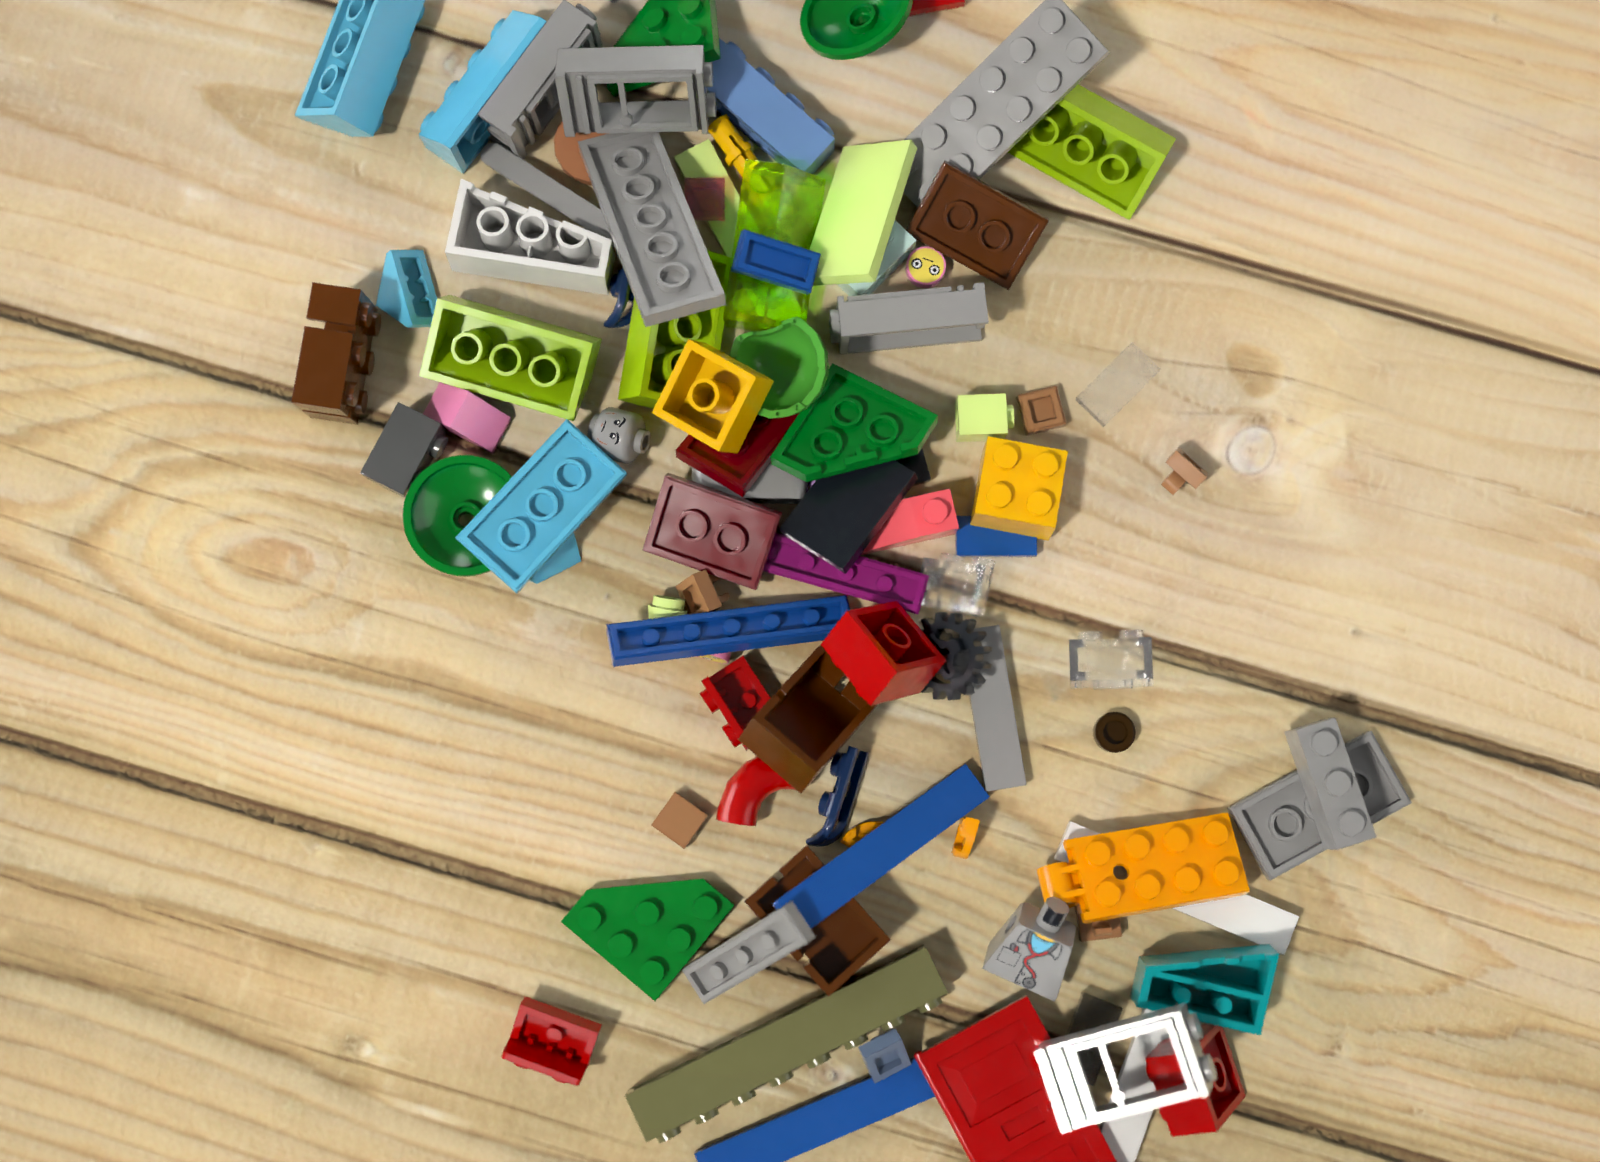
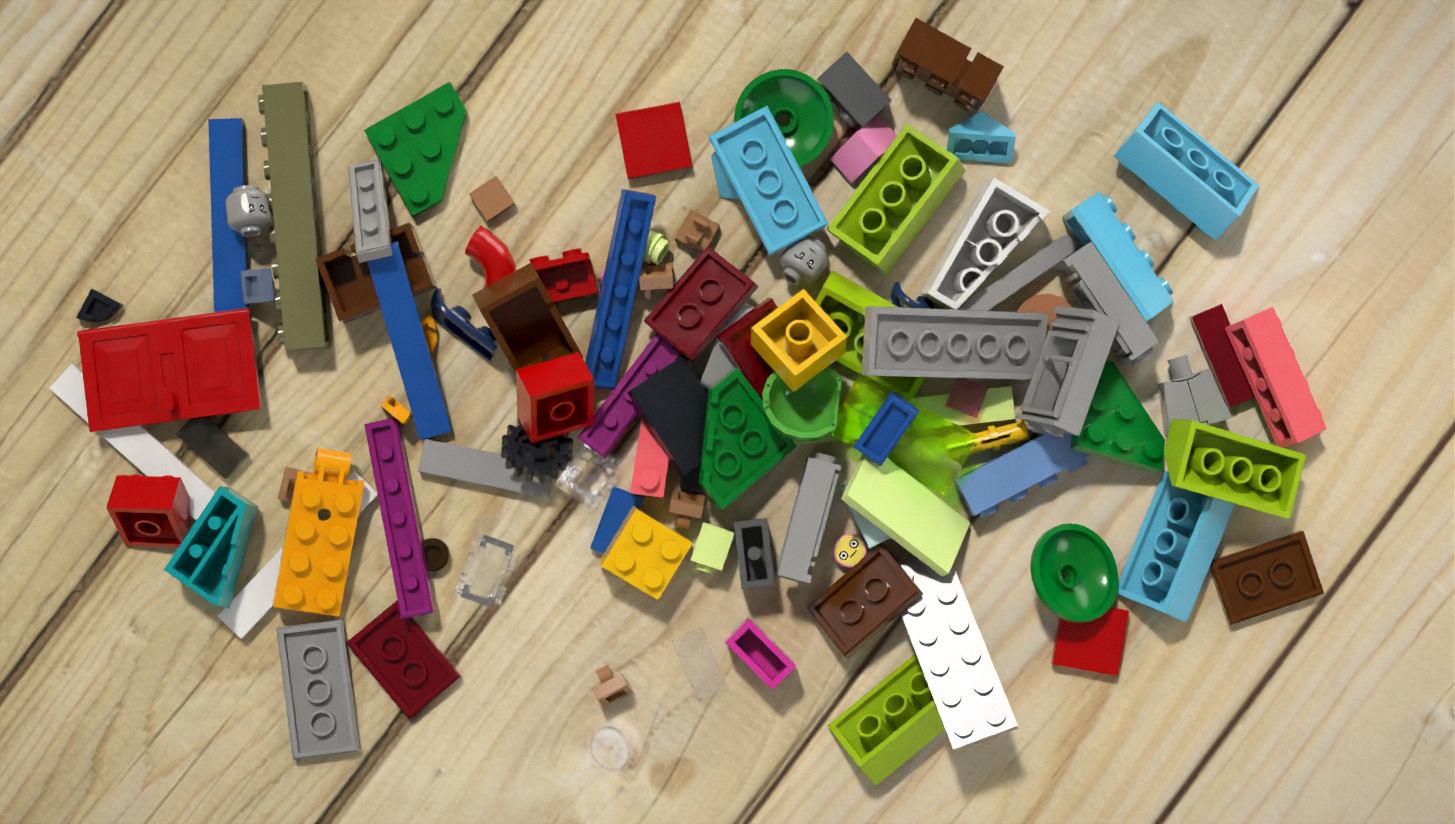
camera: 110 degrees right, 5 degrees up
red bracket [501,996,602,1086] -> none
light grey torso [982,897,1076,1002] -> none
medium nougat tile [1016,386,1066,436] -> none
door [1034,1003,1217,1134] -> none
light grey brick [1284,717,1376,850] -> none
none -> light grey head [225,185,271,237]
none -> dark red tile [346,600,461,719]
none -> magenta tile [364,418,436,619]
none -> red tile [615,101,692,180]
none -> medium nougat tile [668,488,706,530]
none -> medium nougat tile [675,209,720,253]
none -> dark pink brick [725,616,796,690]
none -> dark grey brick [734,518,775,589]

